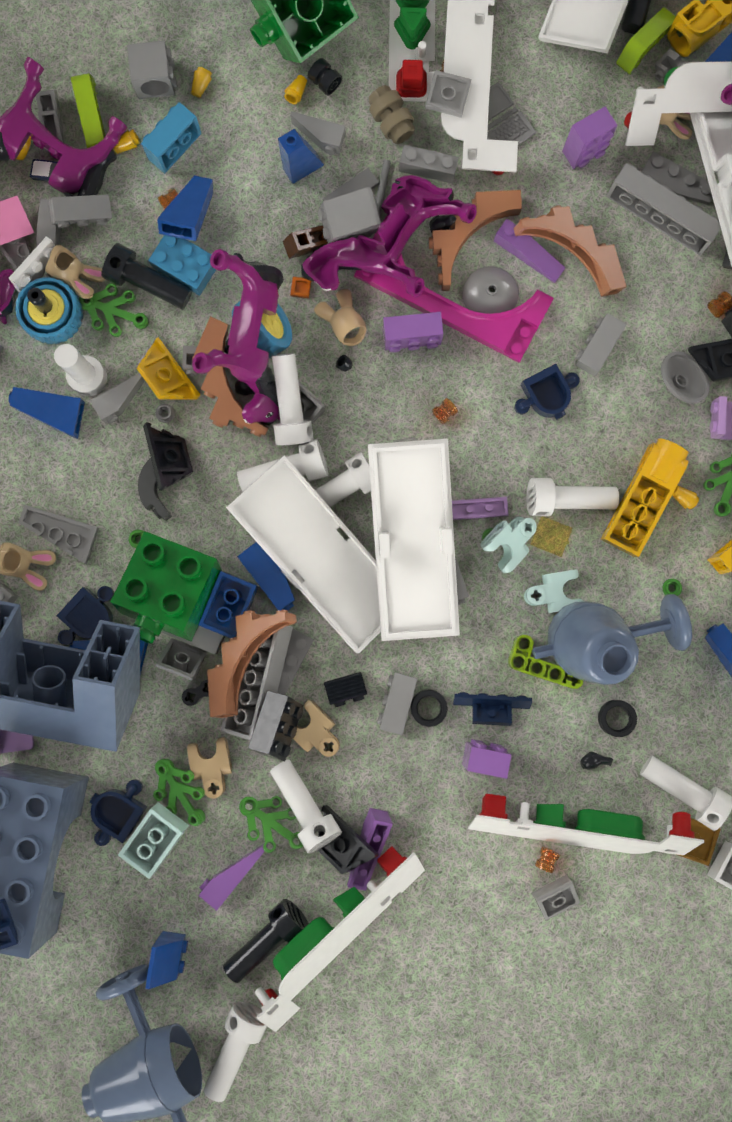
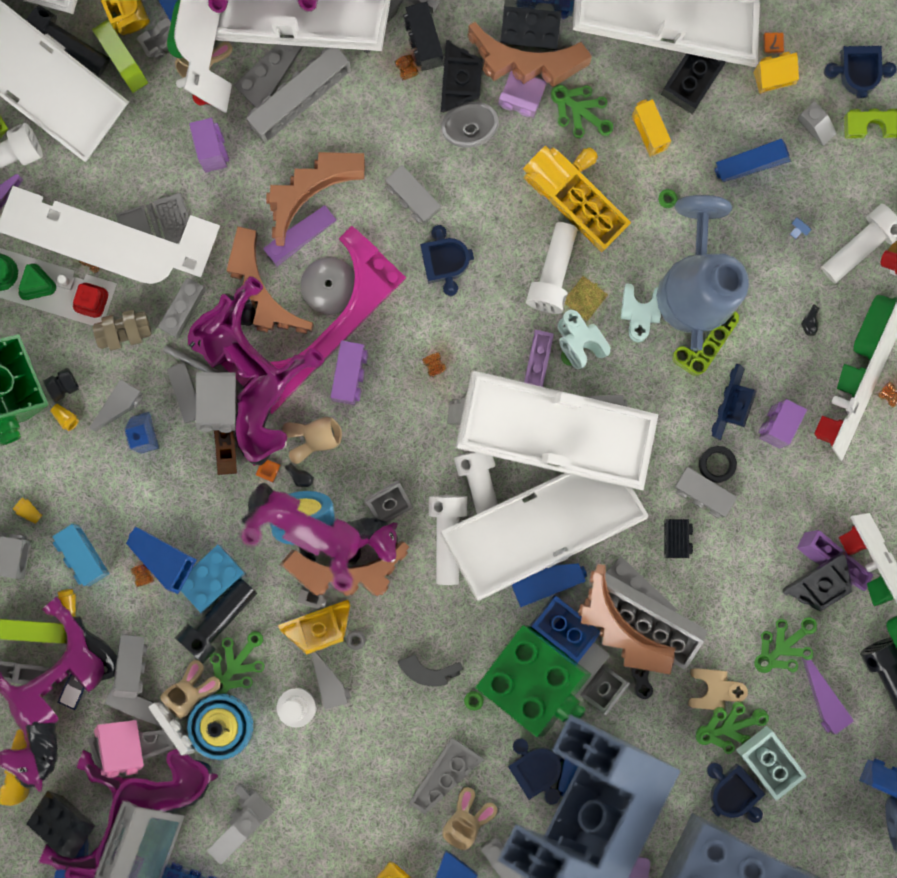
camera: 75 degrees left, 0 degrees up
blue slope [8,387,85,439] -> none
black wing [143,422,193,491] -> none
brick [248,691,304,762] -> none
white piece [270,760,342,853] -> none
white piece [272,353,314,445] -> none
tan piece [293,699,340,757] -> none
black hinge [336,355,353,372] -> none
light grey tile [425,70,472,118] -> none
black tyre [598,700,637,737] -> none
none -> black animal [285,463,314,487]
none -> medium blue tile [790,217,812,239]

